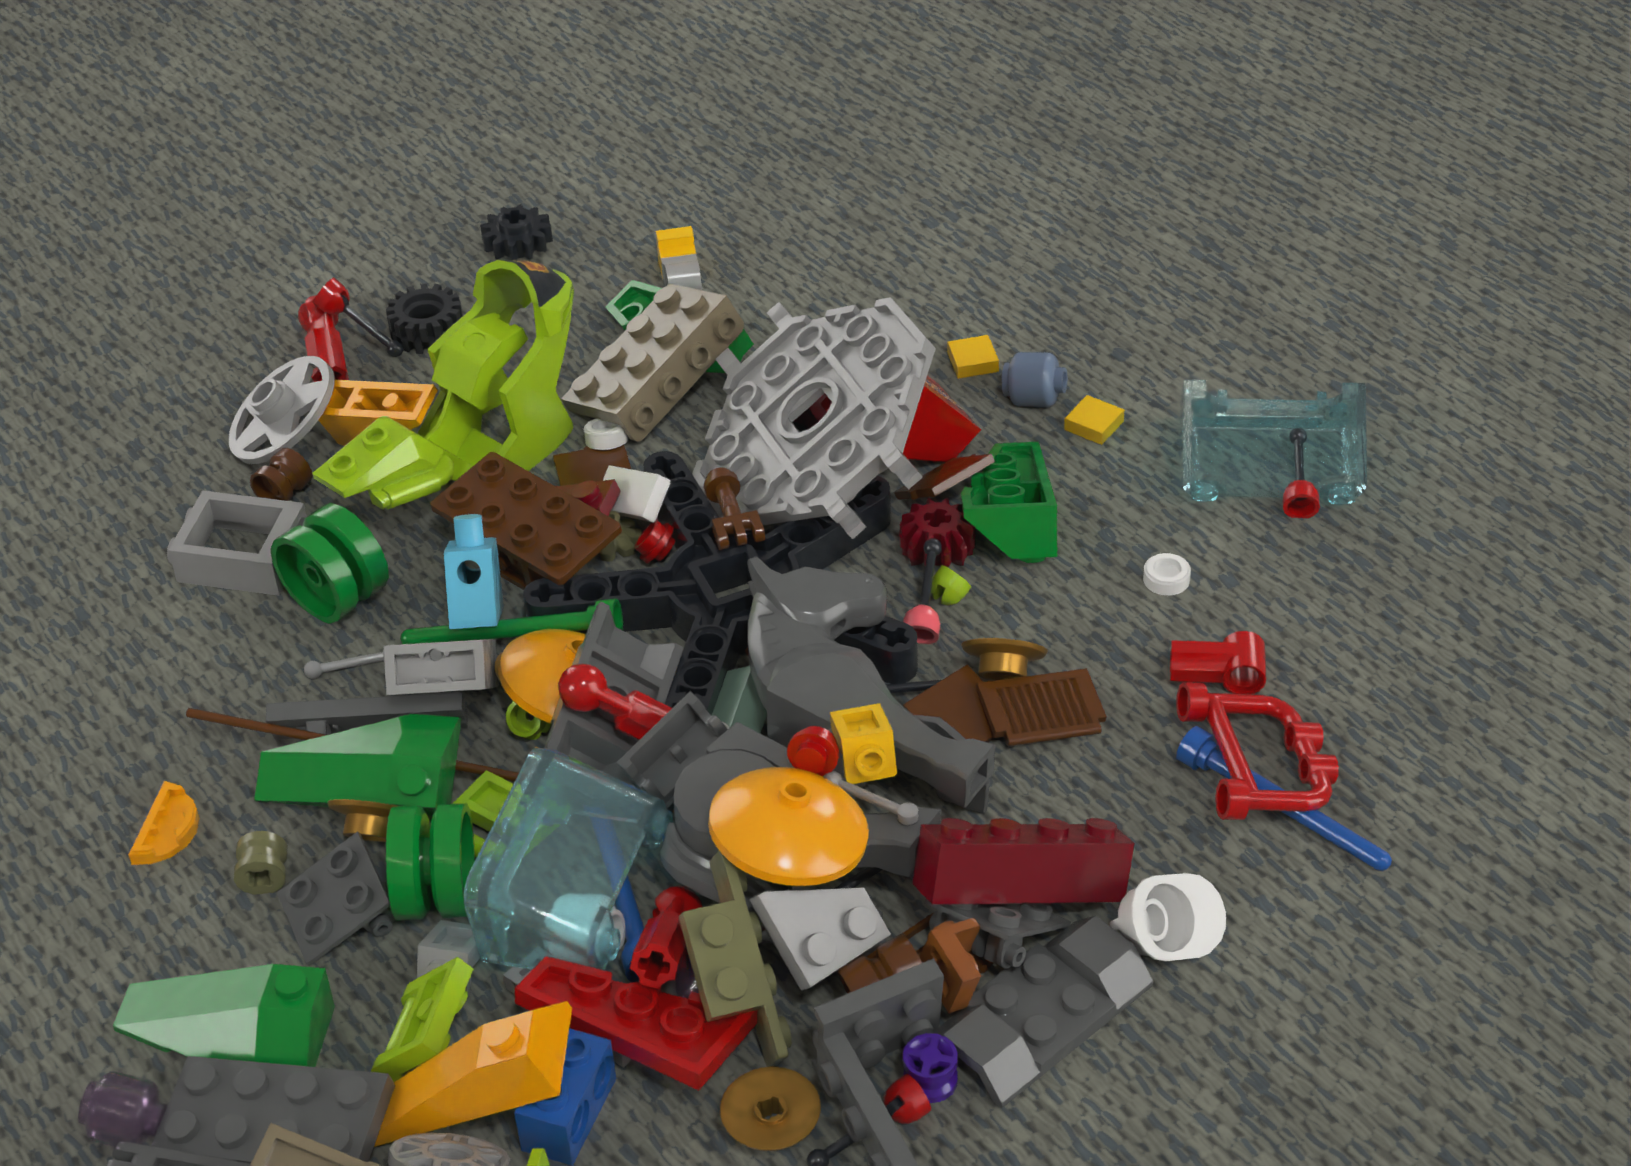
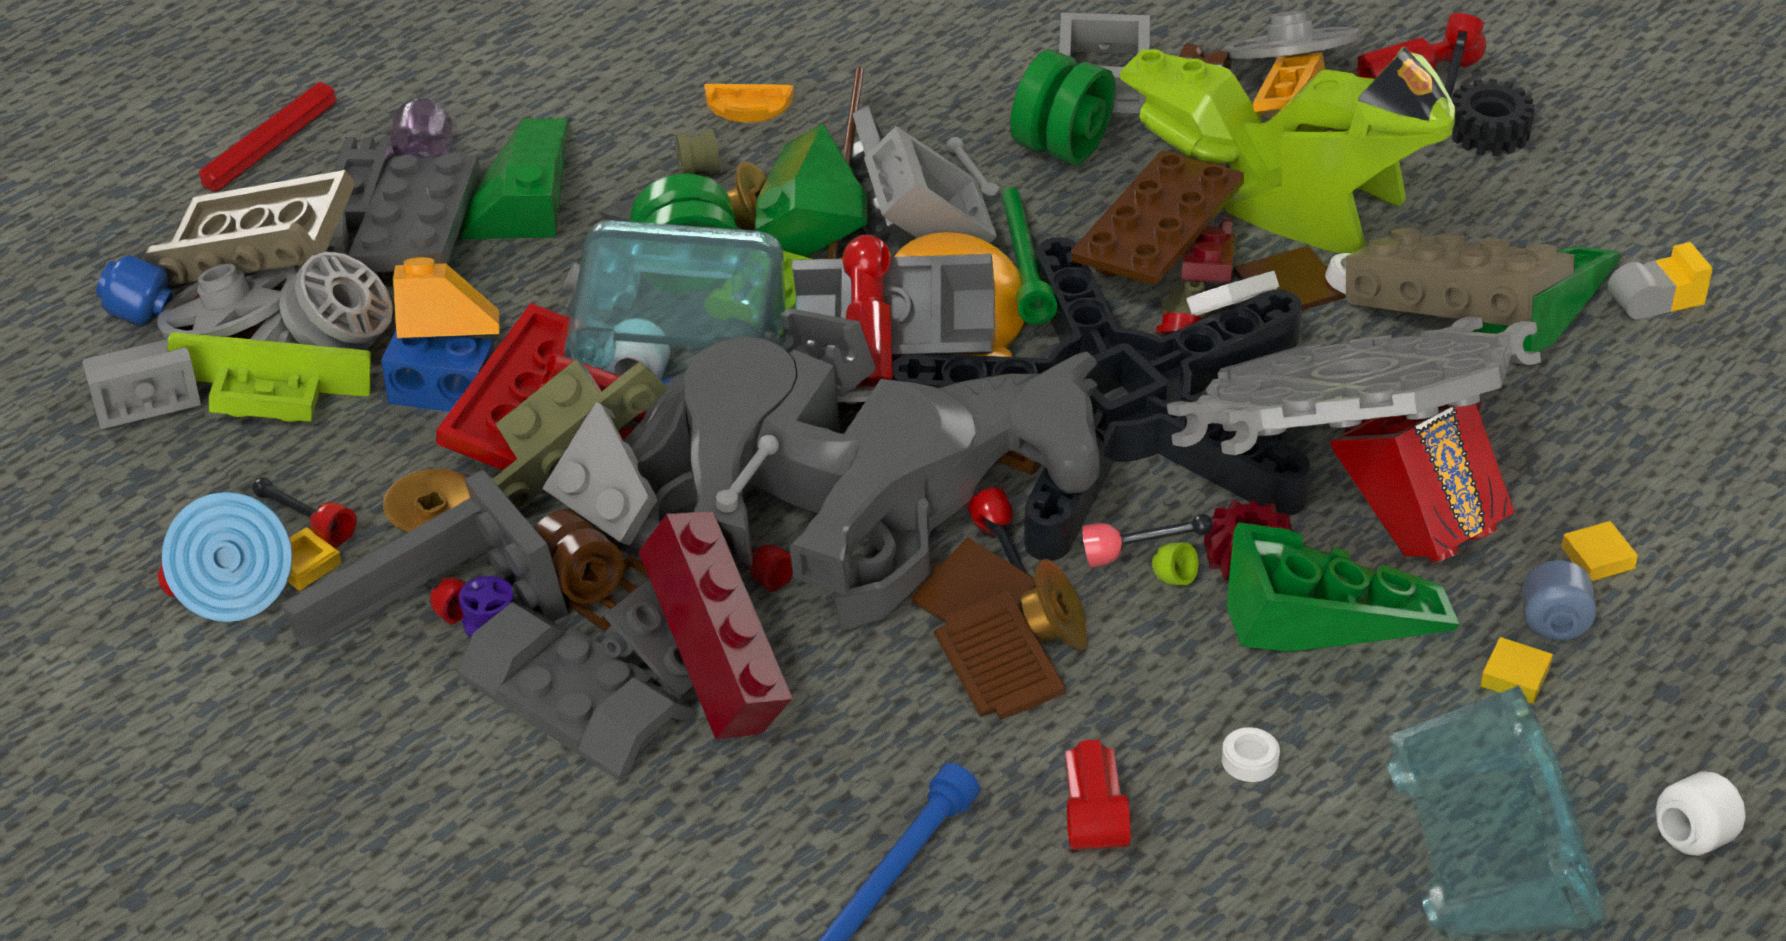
camera: 80 degrees right, 0 degrees up
lime plate [371,956,473,1082] -> none
medium azure torso [444,514,504,629] -> none
black gear [480,204,553,260] -> none
reddish brown hinge [703,467,765,550] -> none
light orange dish [708,767,869,886] -> none
red plate [787,726,840,776] -> none
yellow bracket [830,703,897,784] -> none
reddish brown piece [894,454,995,500] -> none
dark orange bracket [919,918,981,1013] -> none
white piece [1109,873,1226,961] -> none
red bar [1176,682,1339,820] -> none
red hinge [1283,428,1320,518] -> none
none -> white head [1655,772,1746,856]

